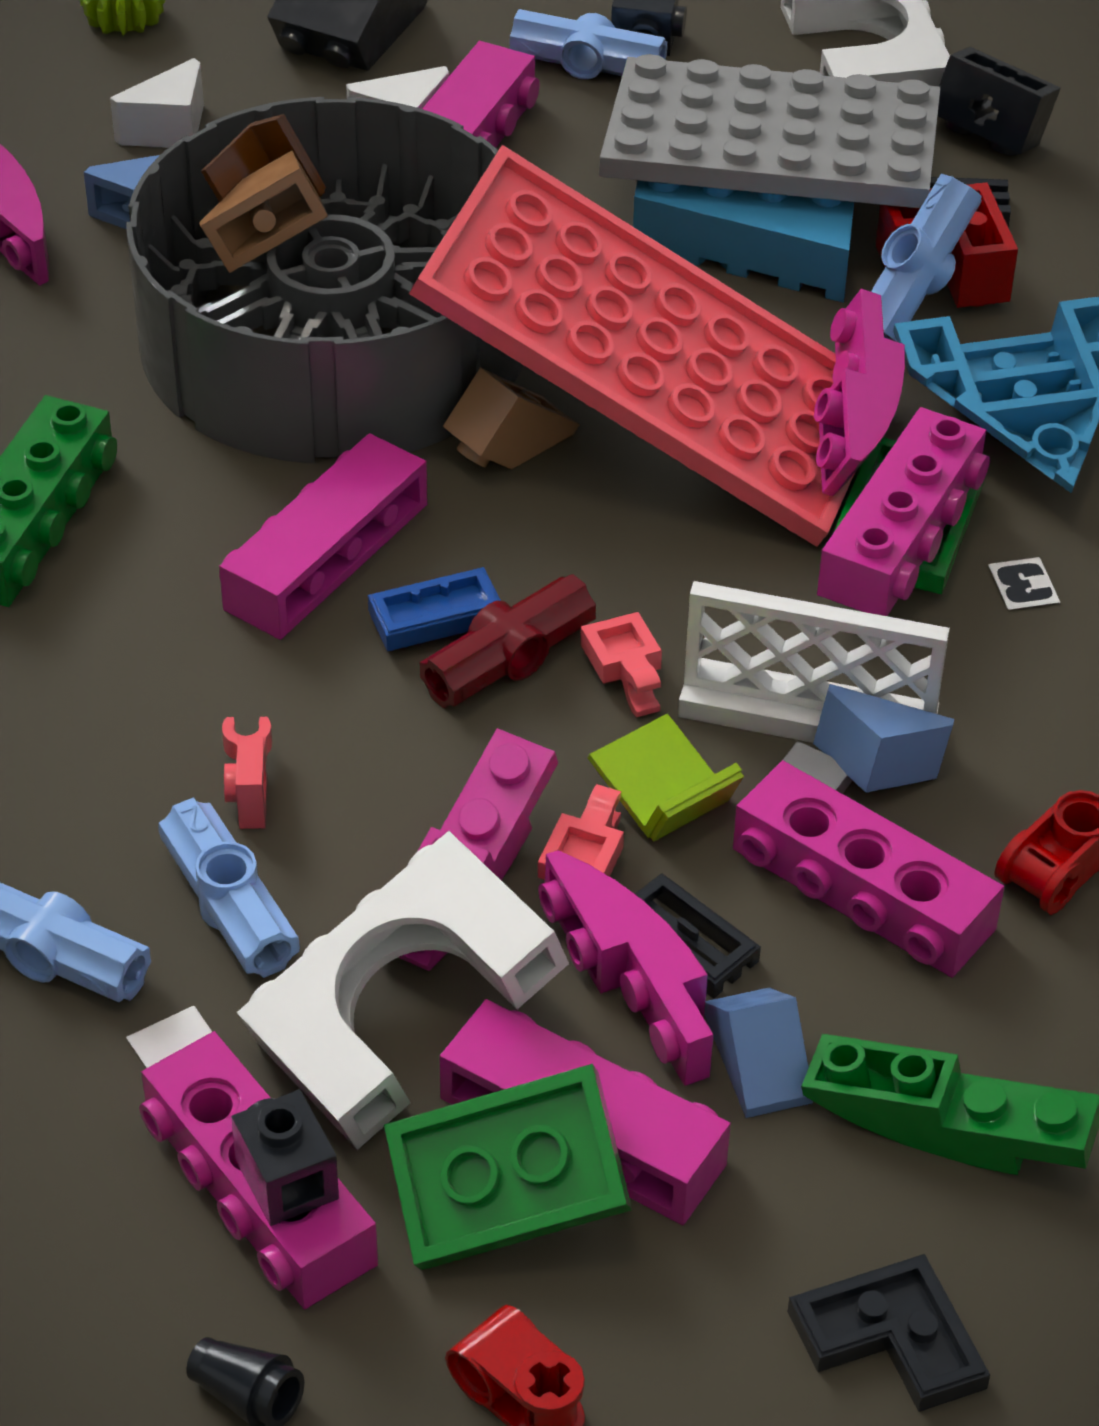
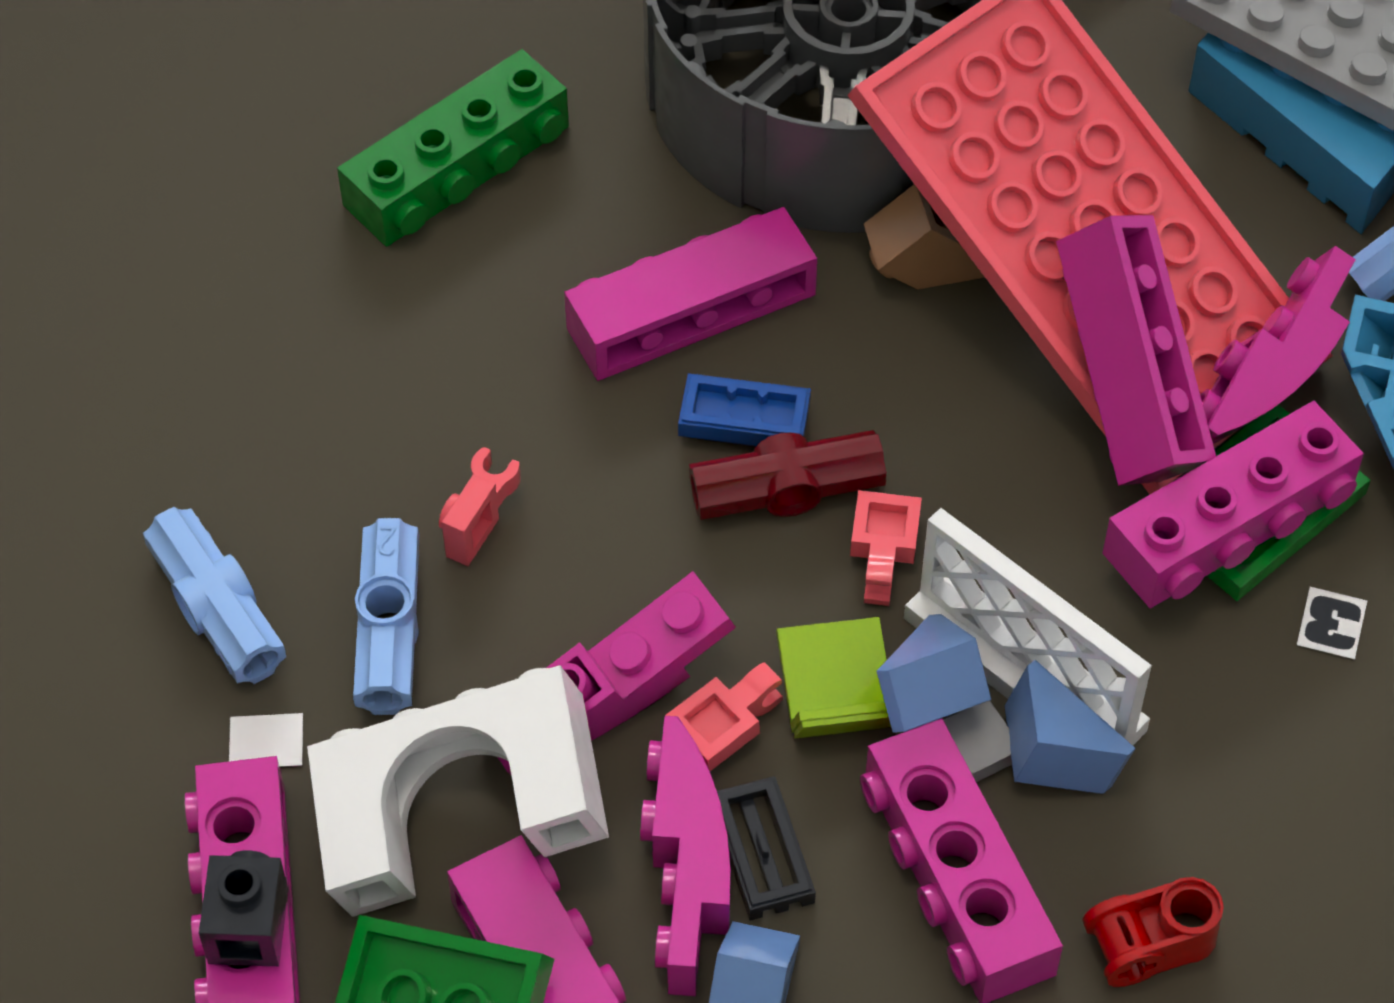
camera: 30 degrees right, 10 degrees up
none -> medium blue slope [877,614,991,732]
none -> dark pink brick [1056,215,1216,486]

